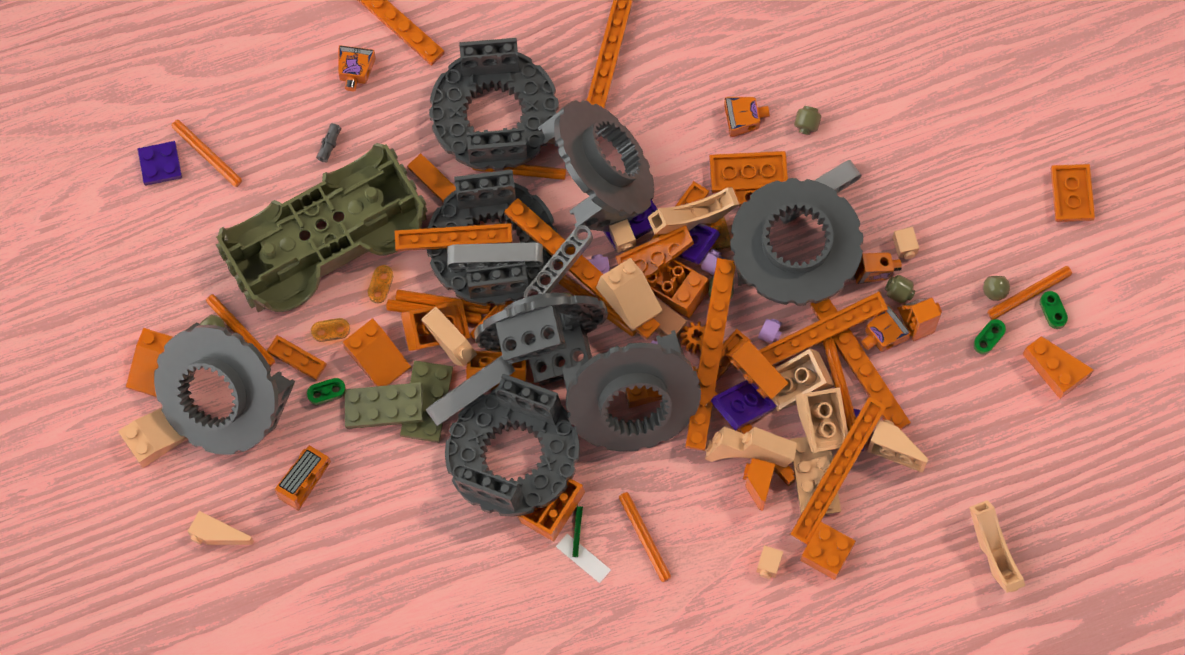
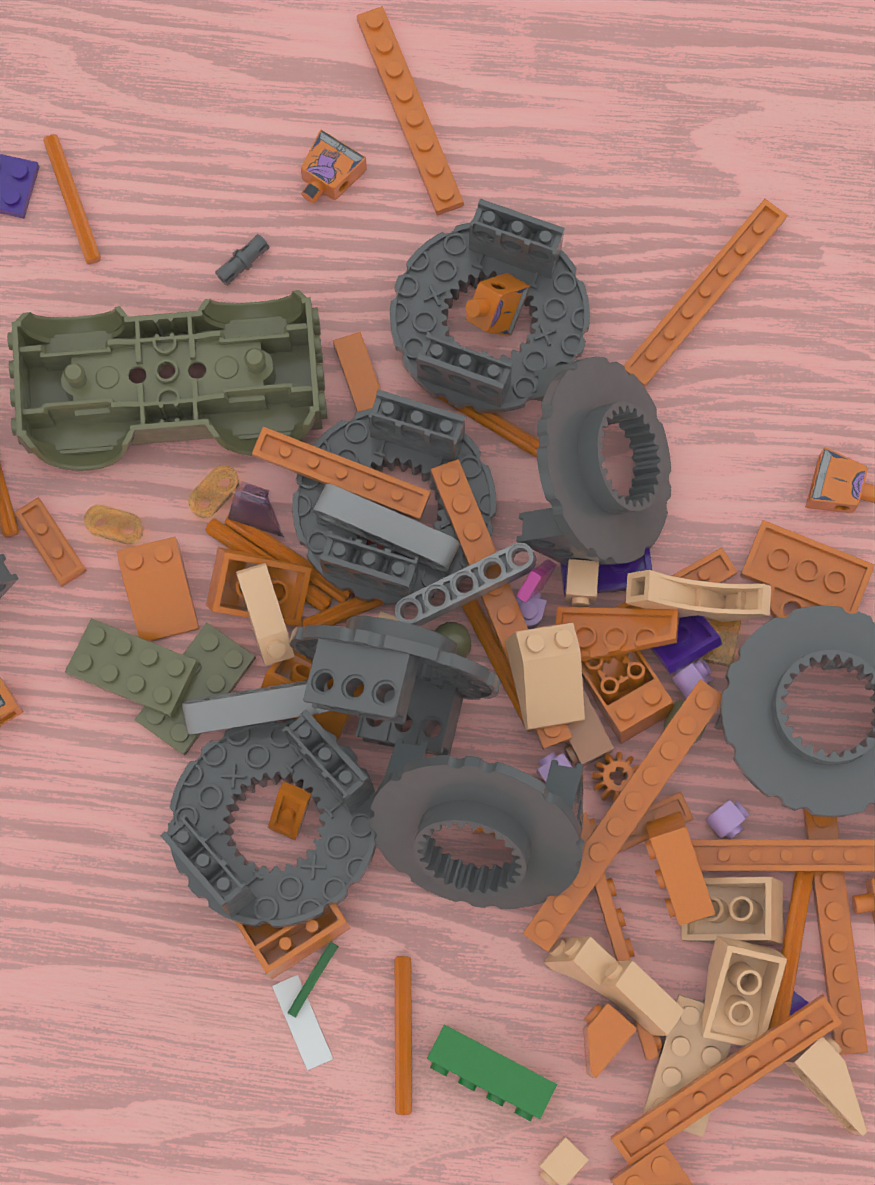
camera: 25 degrees right, 5 degrees up
green plate [307,378,346,405] -> none
dark purple plate [711,380,777,431] -> none
none -> slope [228,481,285,538]
none -> orange plate [267,781,312,840]
none -> green brick [427,1024,557,1122]
none -> orange torso [465,273,530,336]
none -> dark pink tile [517,559,557,603]

